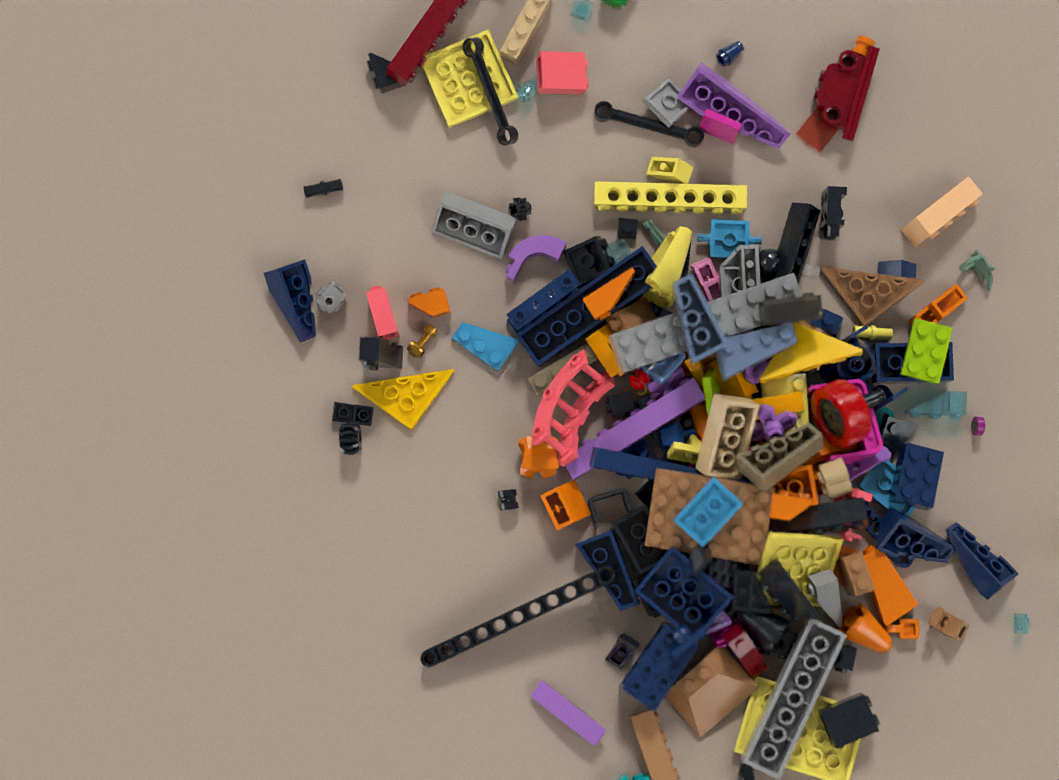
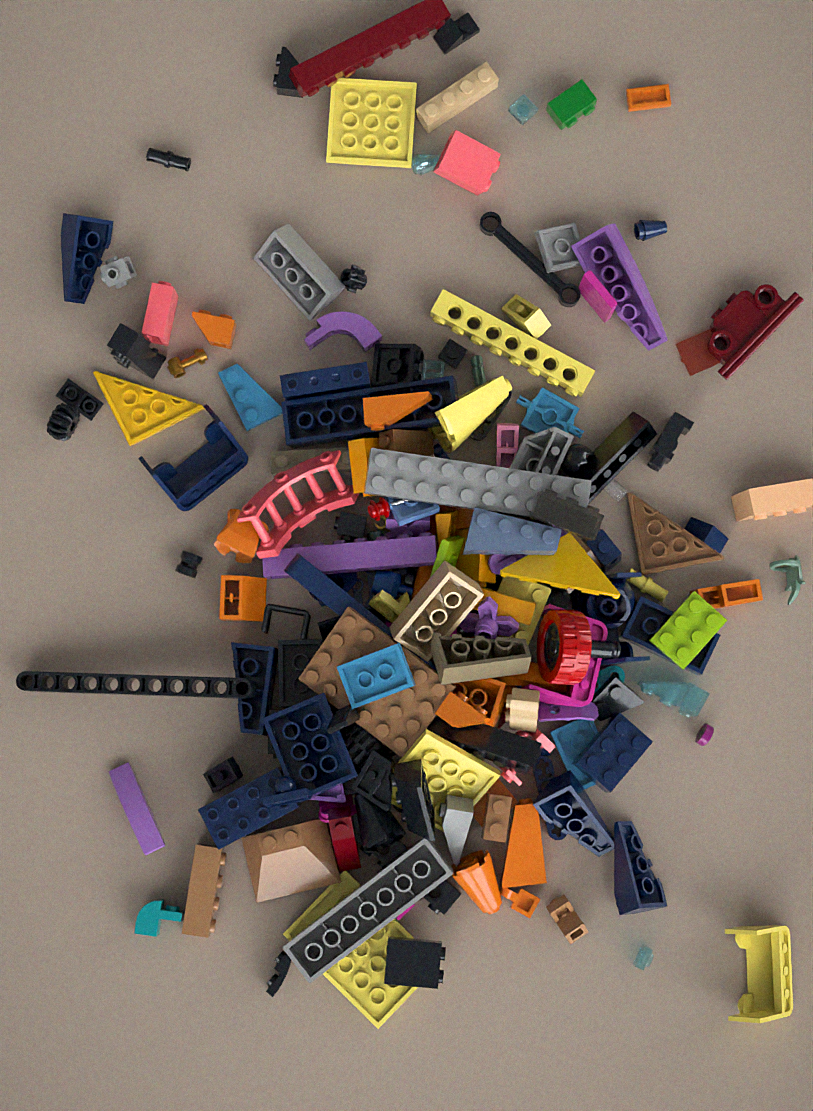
camera: 30 degrees right, 0 degrees up
black piece [462,37,518,146] -> none
sand blue wedge [672,274,729,365] -> none
orange wheel [852,35,875,57] -> none
none -> dark blue windscreen [138,404,248,511]

